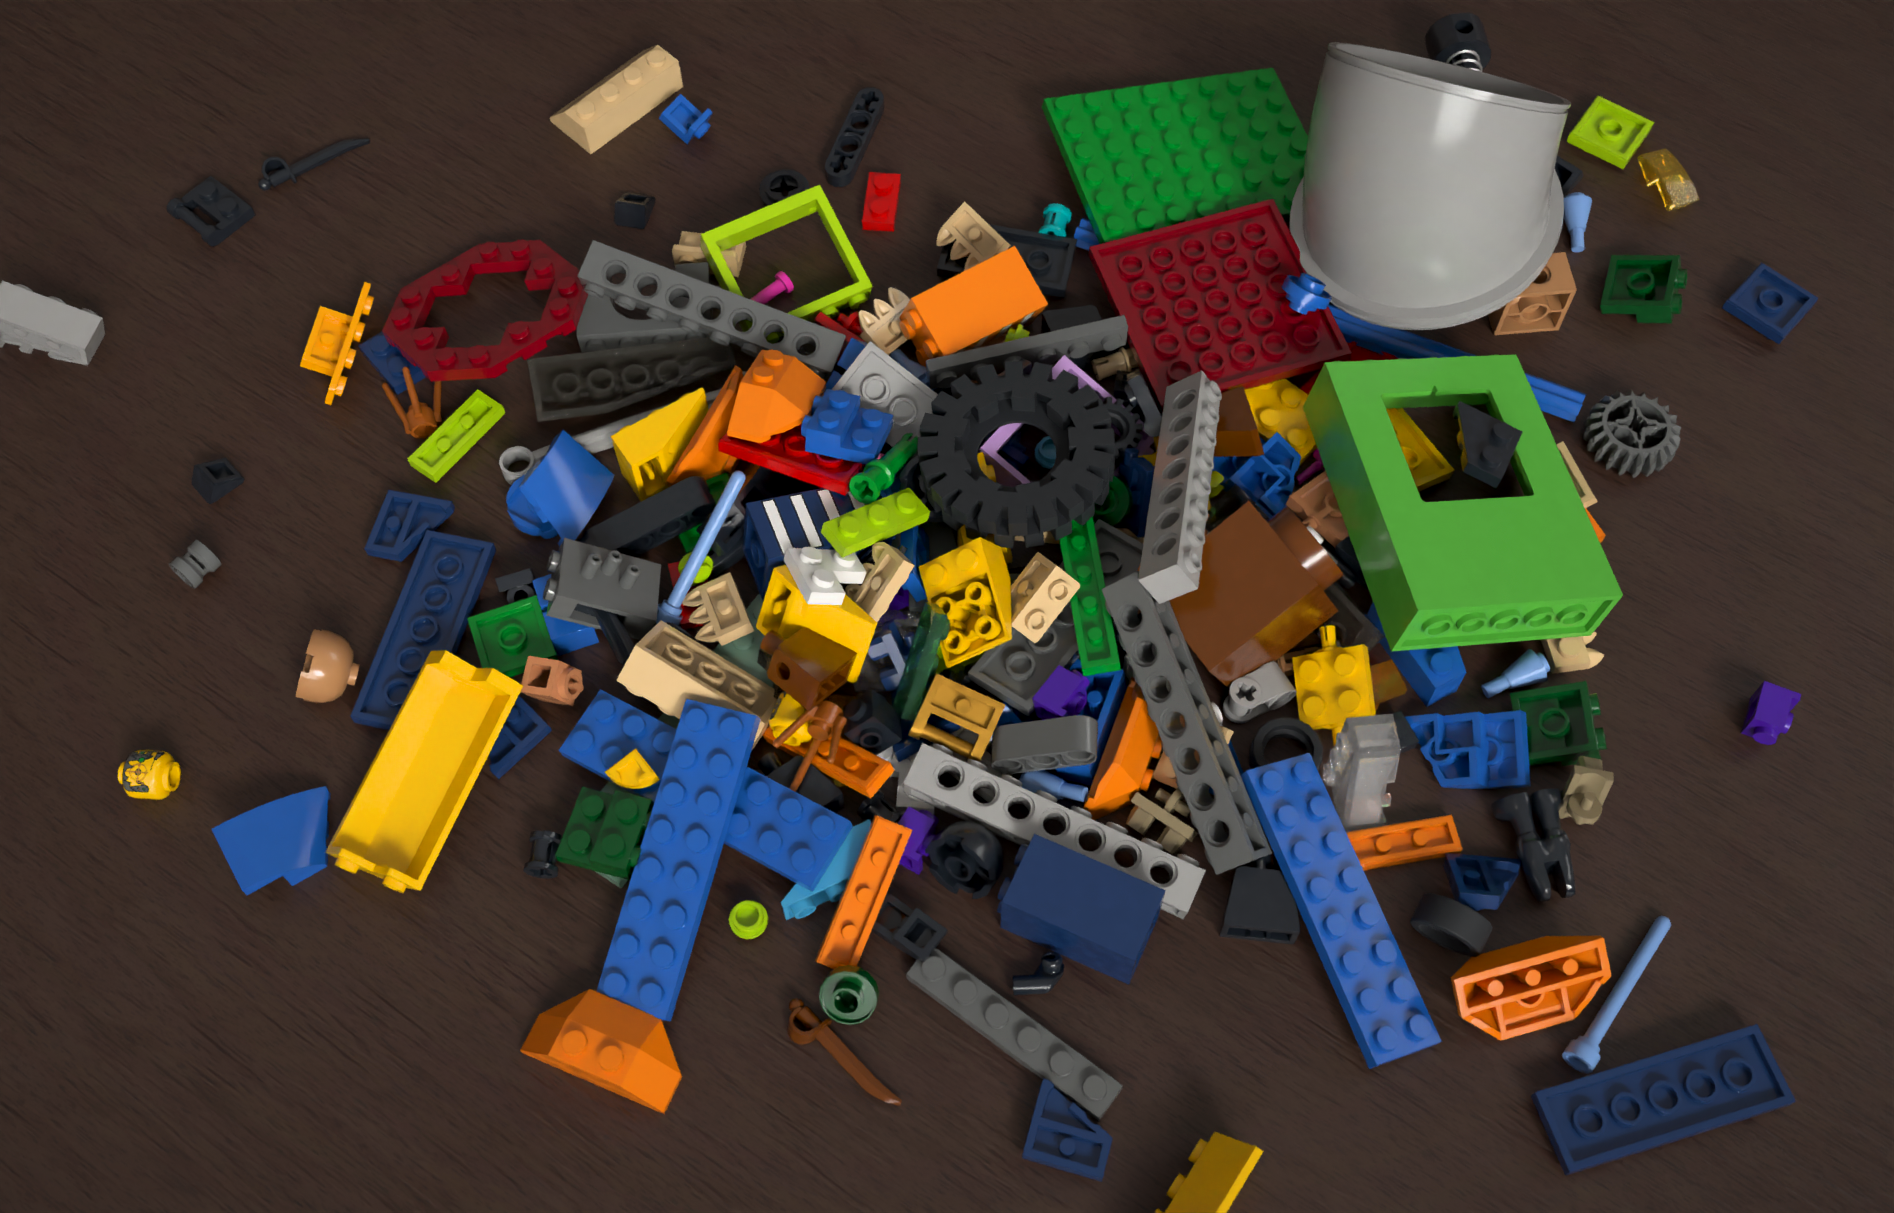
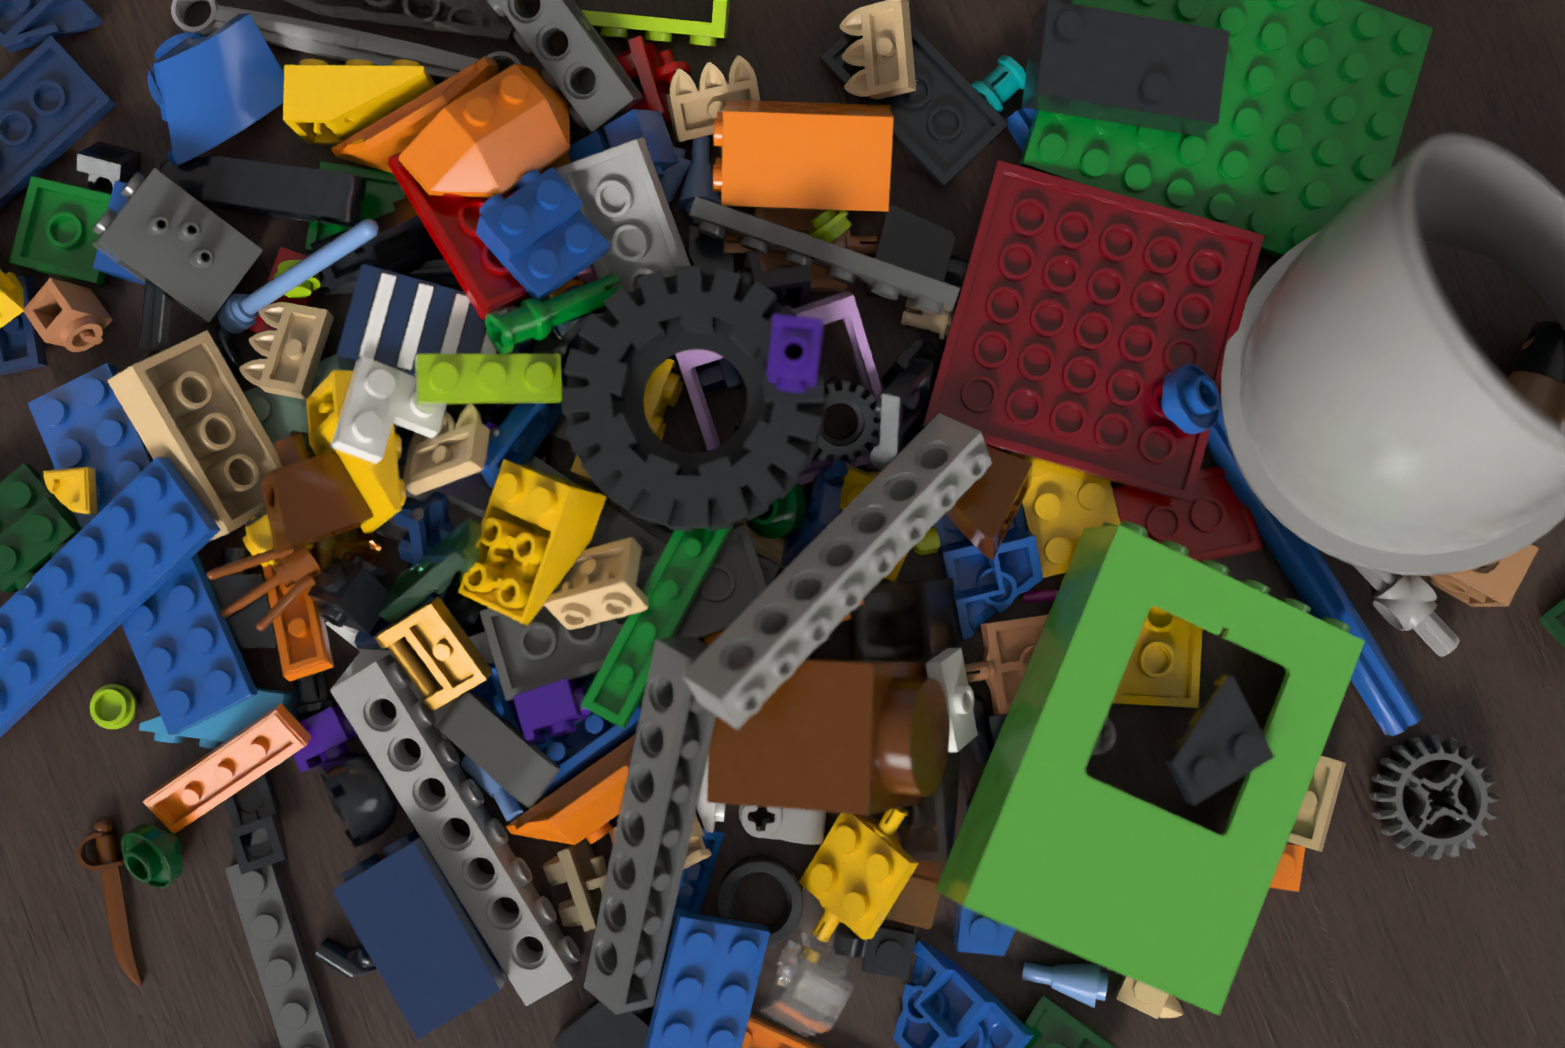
camera: 35 degrees right, 25 degrees up
none -> dark purple brick [767,314,823,393]
none -> black brick [1022,0,1230,136]
none -> light grey axle [1352,564,1460,657]

